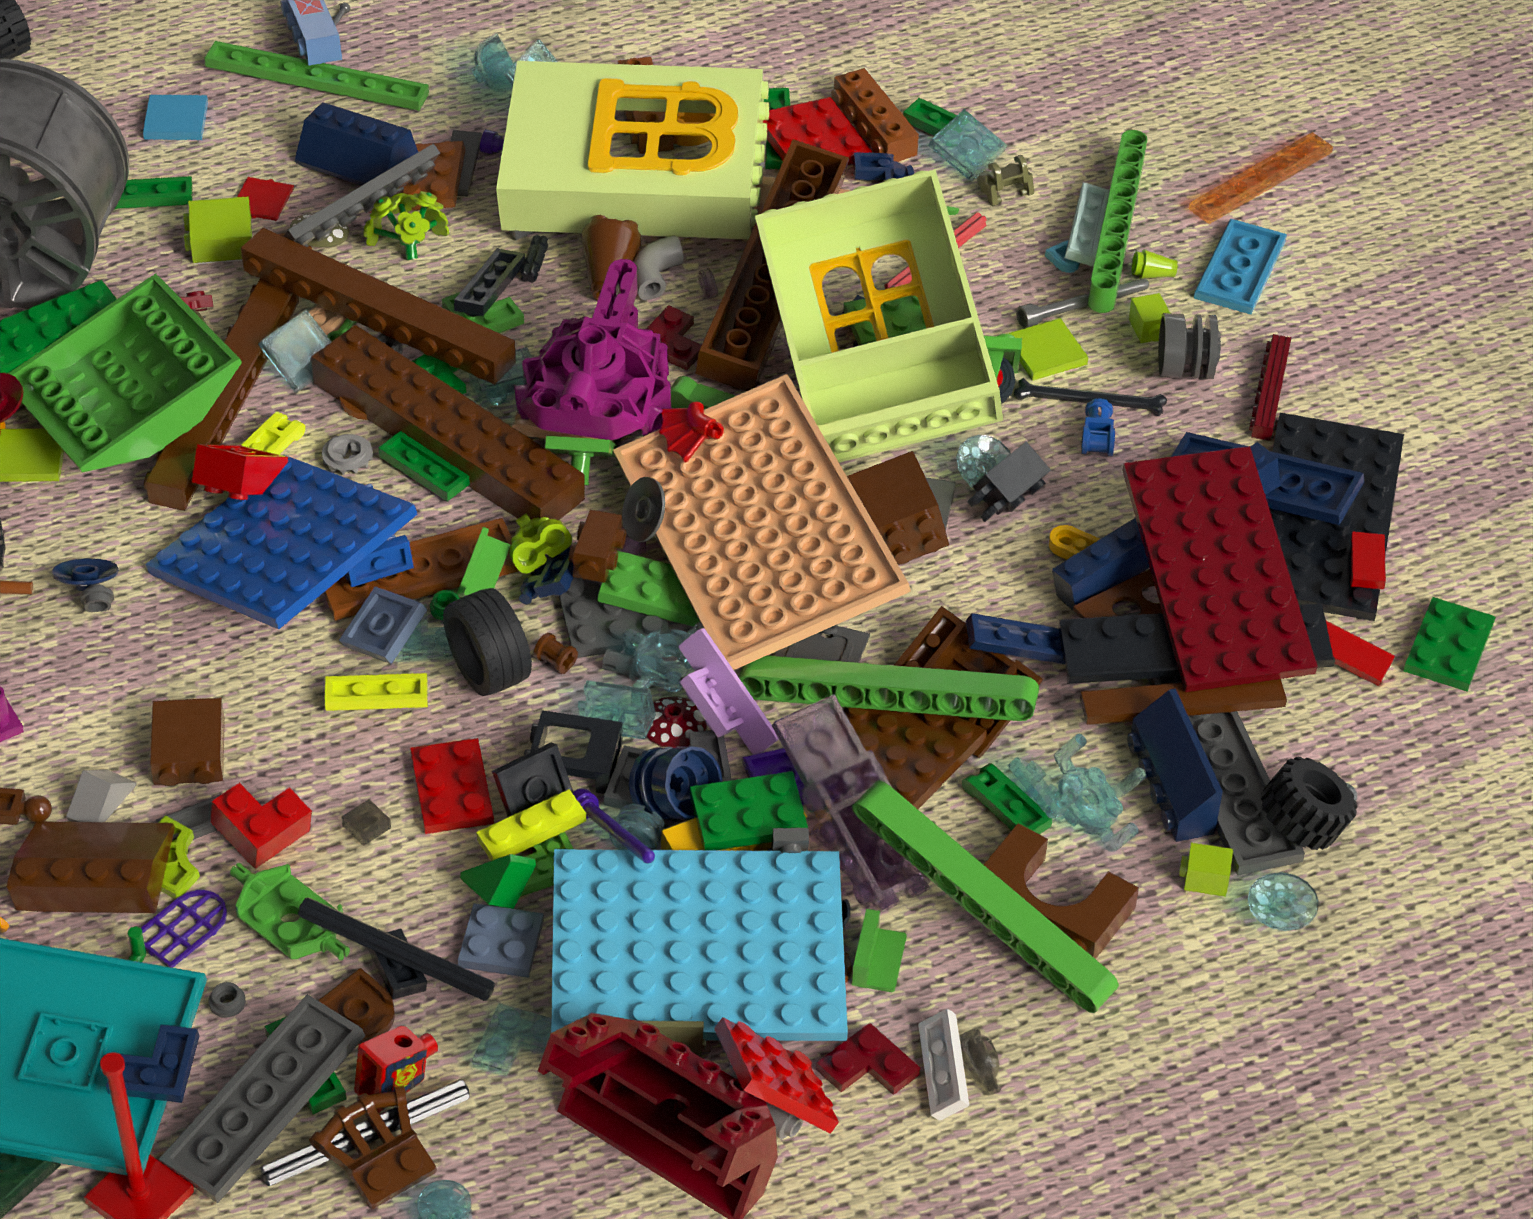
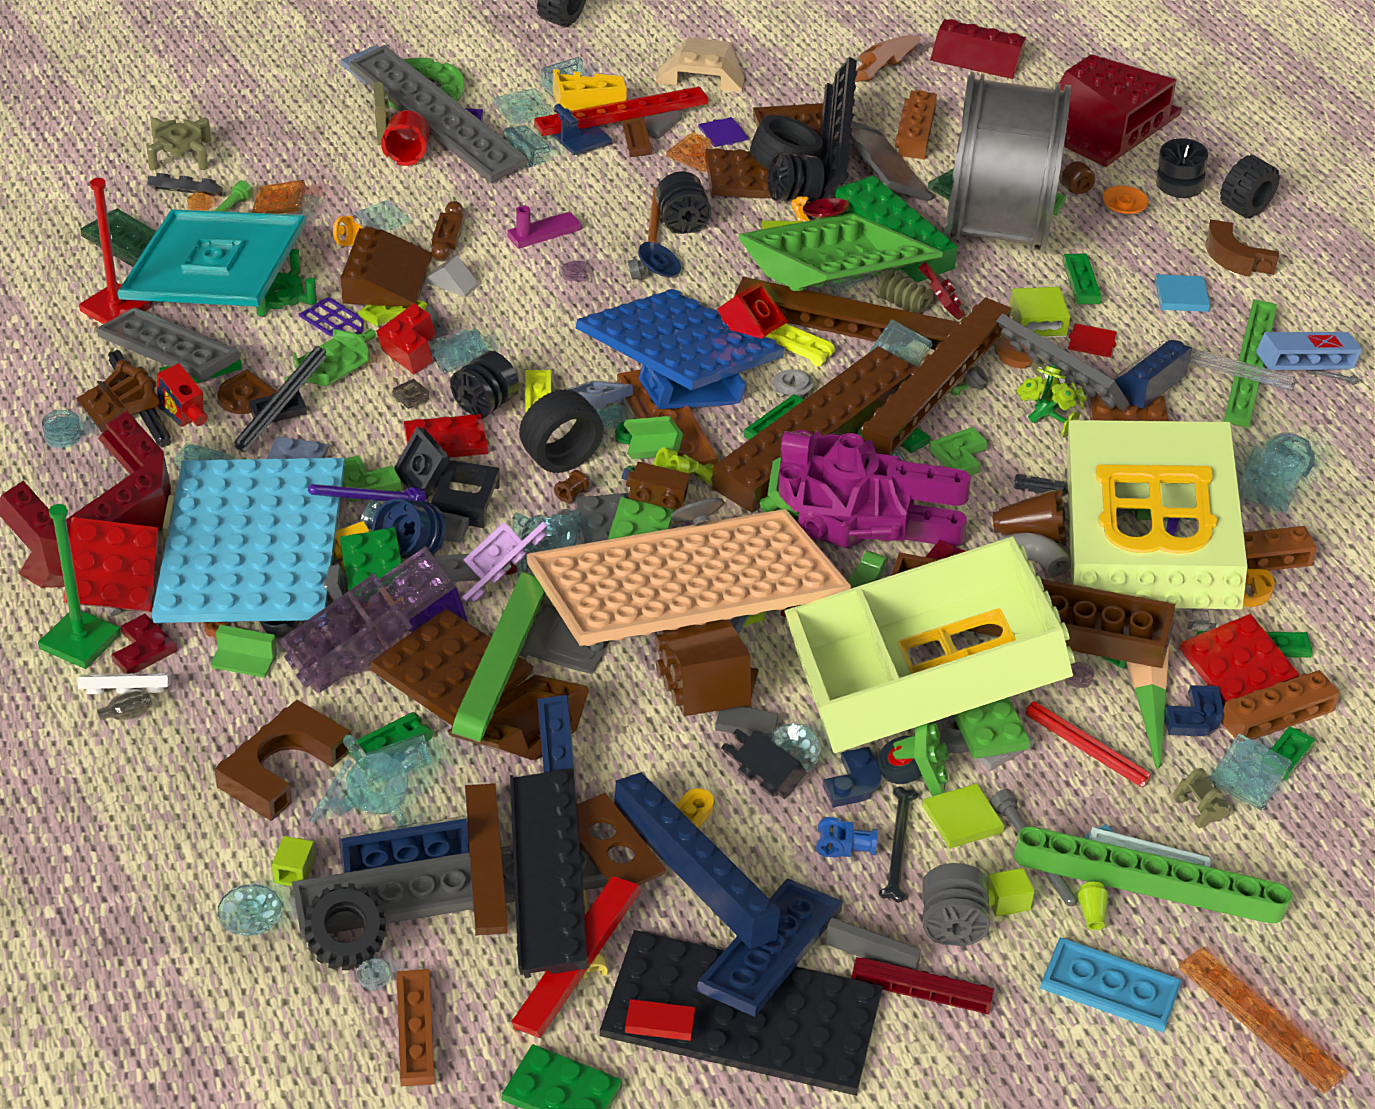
camera: 90 degrees right, 5 degrees down
dark blue plate [106,1024,200,1103] -> none
reddish brown brick [150,697,225,786] -> none
dark grey plate [209,982,246,1017] -> none
black plate [454,248,525,317] -> none
green slope [460,854,536,909] -> none
neon yellow plate [476,789,587,861] -> none
clear light blue hinge [578,680,656,740] -> none
red arm [659,402,724,463] -> none
bright green beam [852,780,1119,1013] -> none
dark red plate [1122,446,1318,692] -> none
none -> green tile [38,504,121,669]
none -> clear light blue piece [308,759,352,823]
none -> dark orange plate [397,969,434,1087]
none -> clear light blue bracket [430,328,488,374]
none -> black wheel [450,350,519,418]
none -> clear purple tile [562,261,586,282]
none -> dark blue plate [823,747,881,808]
none -> dark grey tile [825,918,921,971]
none -> clear axle [1159,340,1296,390]
none -> reddish brown arch [1206,219,1279,277]

